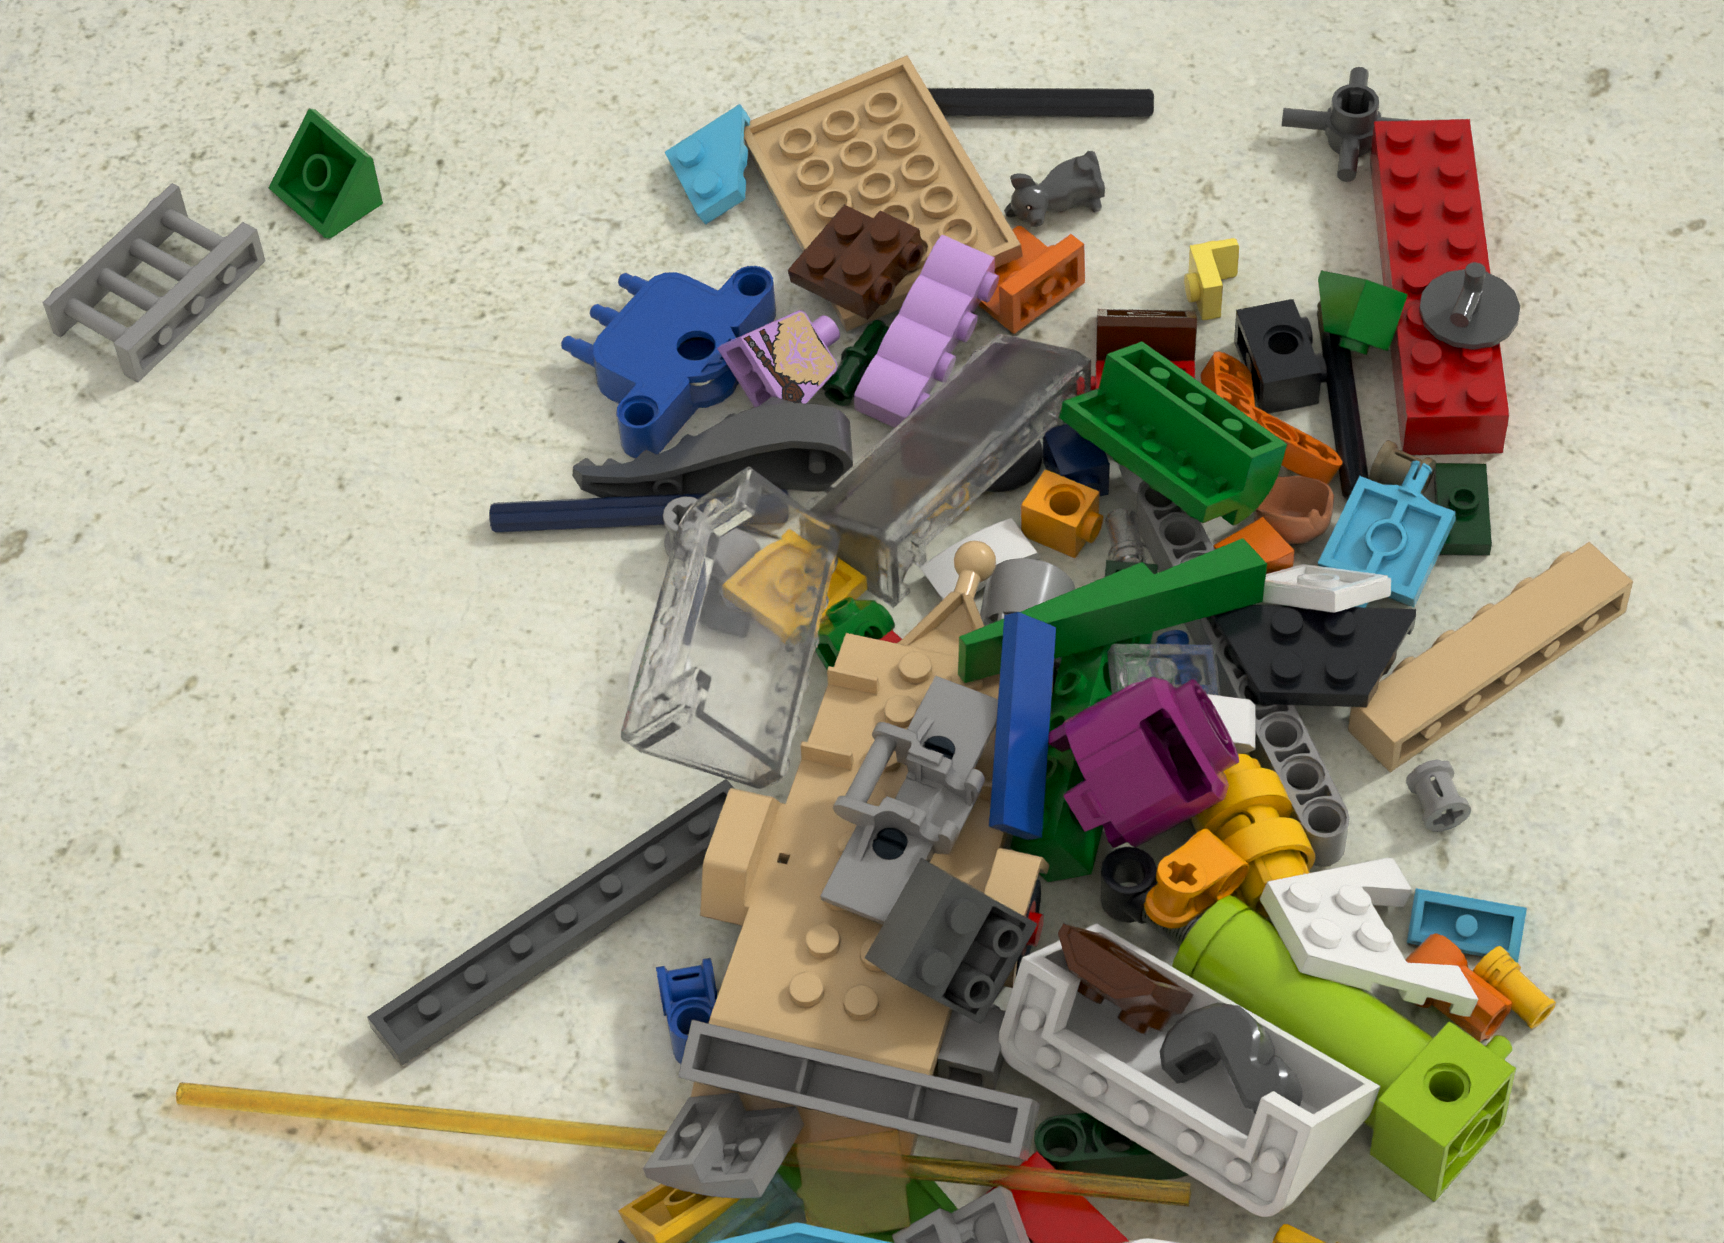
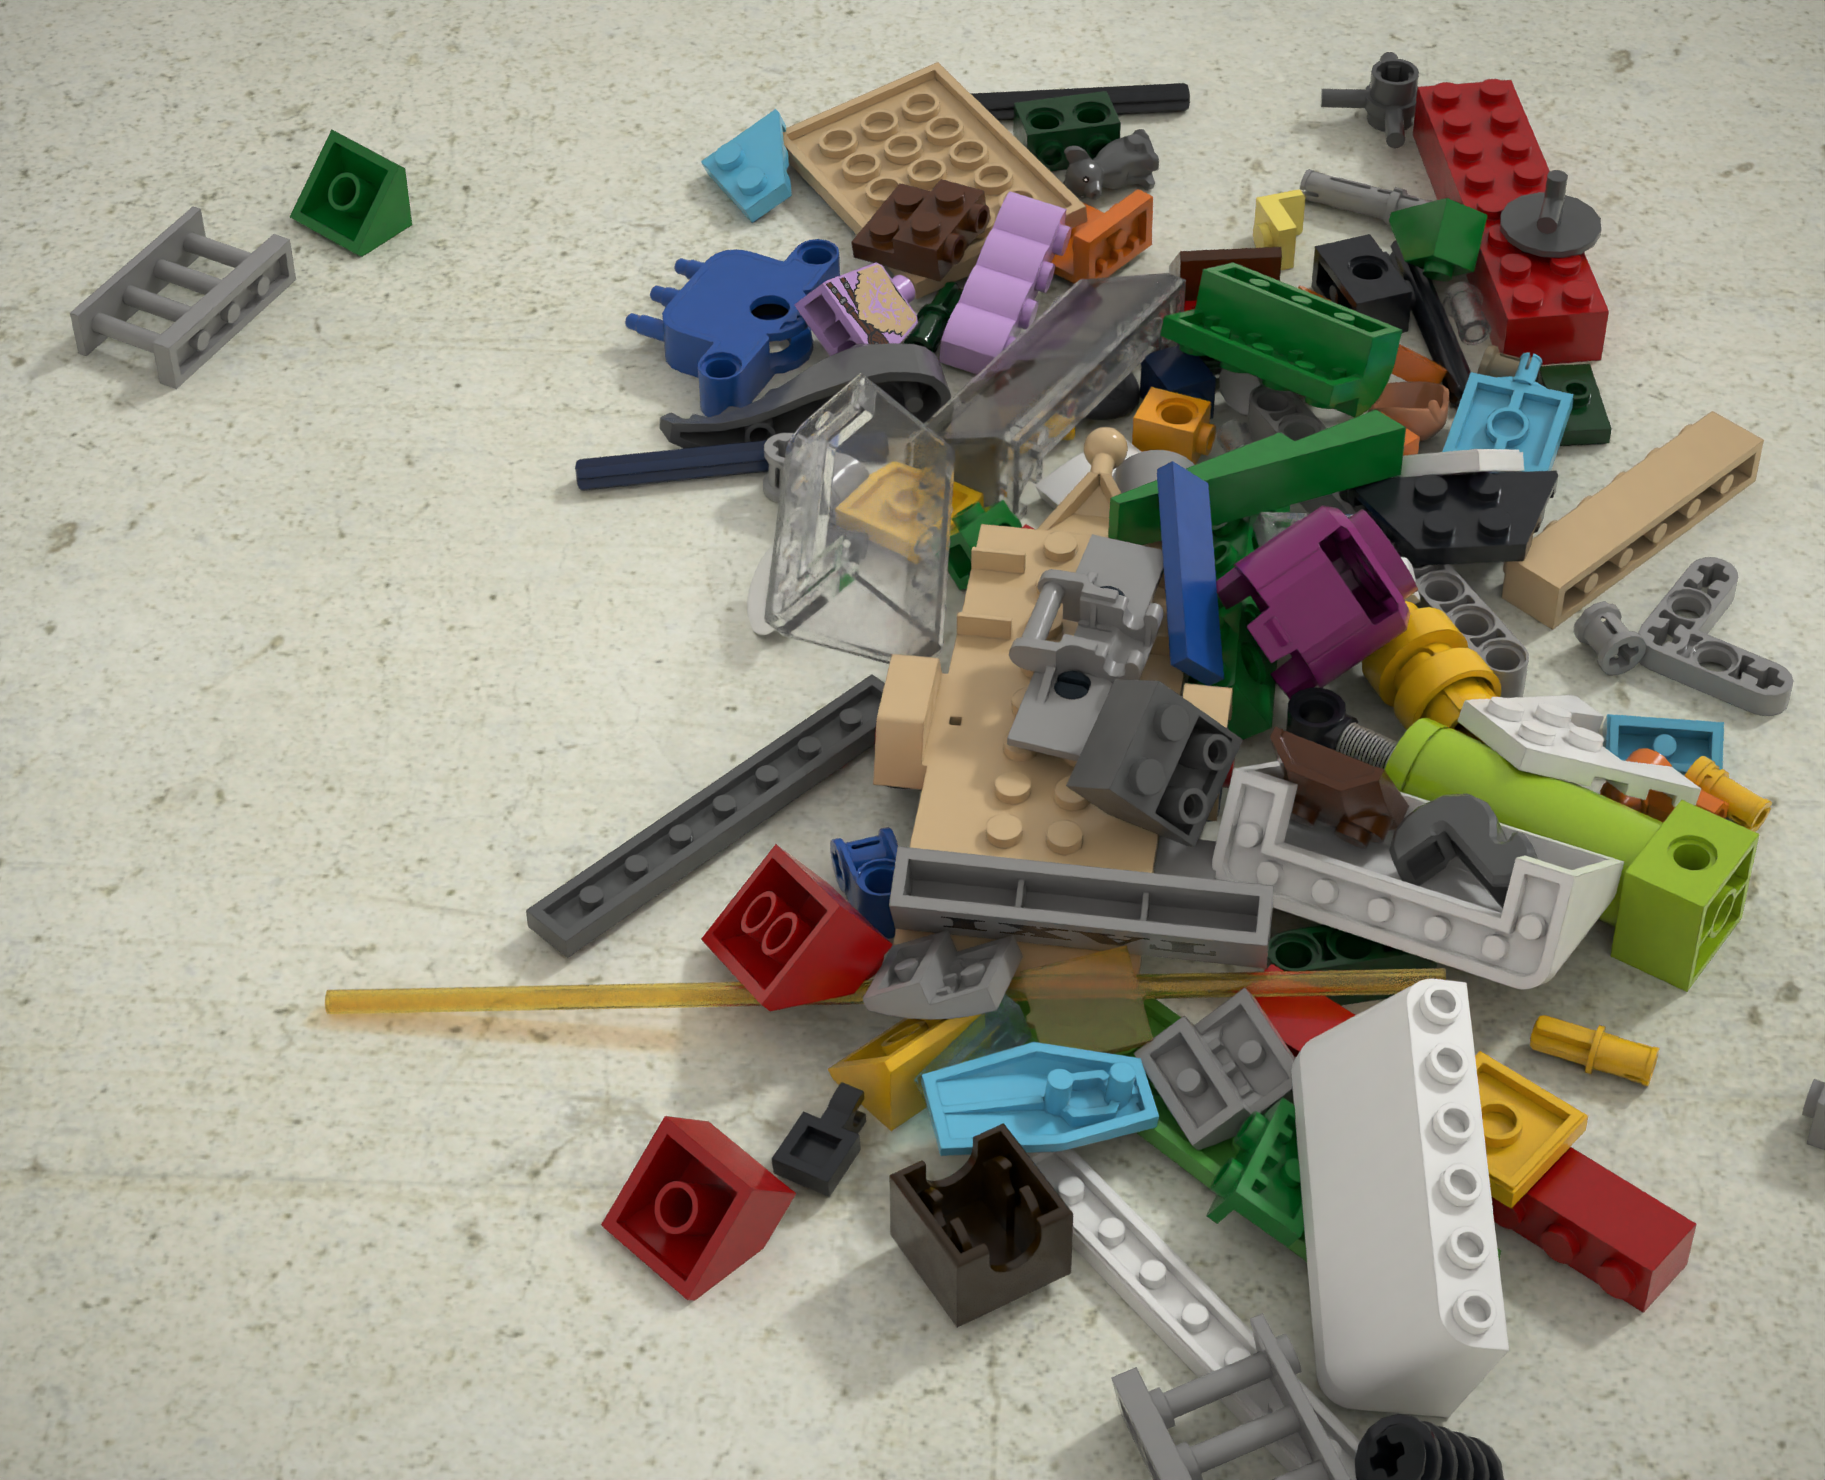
camera: 10 degrees left, 10 degrees down
light orange piece [1144,829,1250,929] -> none
none -> red slope [701,844,893,1012]
none -> dark green brick [1013,91,1121,172]
none -> light grey pin [1300,169,1432,226]
none -> clear pin [1443,282,1491,345]
none -> light grey beam [1638,557,1794,716]

